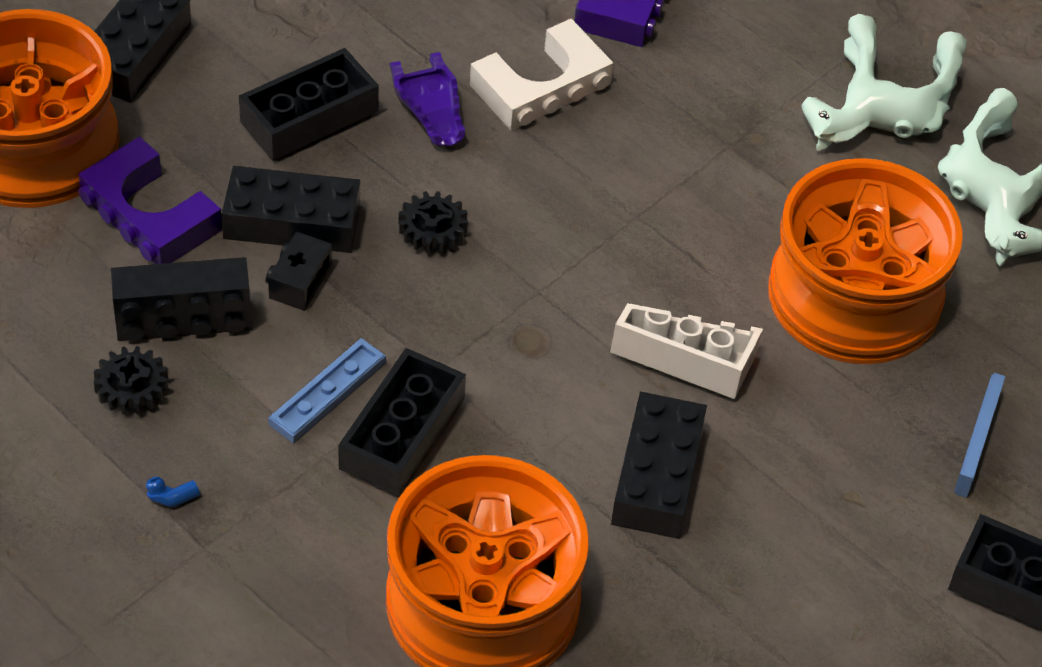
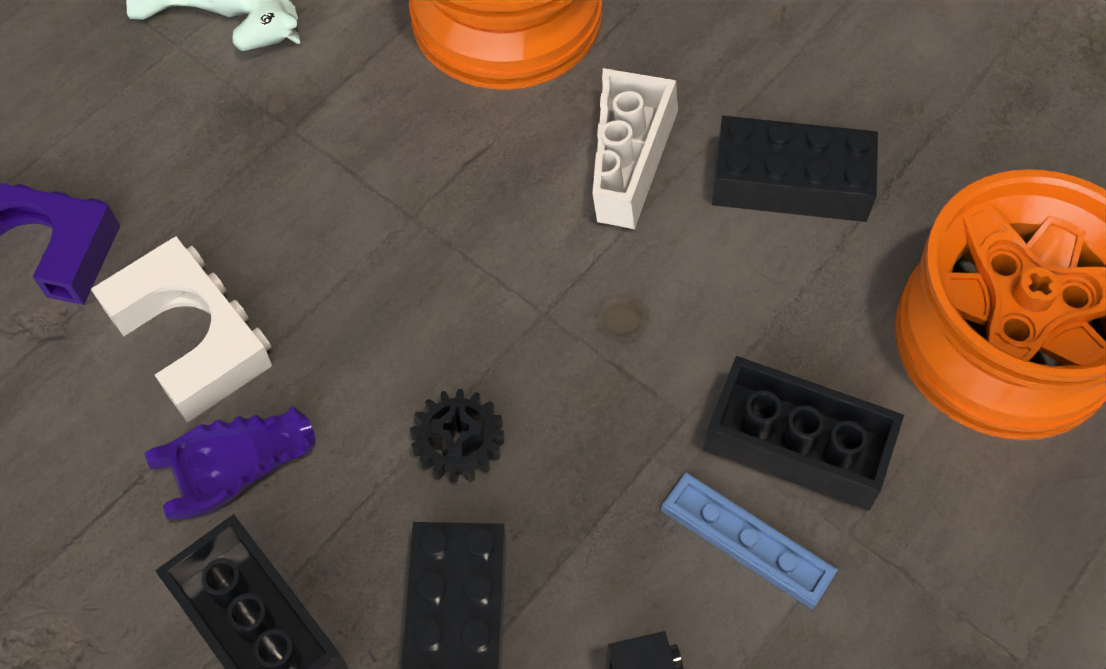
camera: 90 degrees left, 10 degrees up
black brick [265,231,332,311] -> none

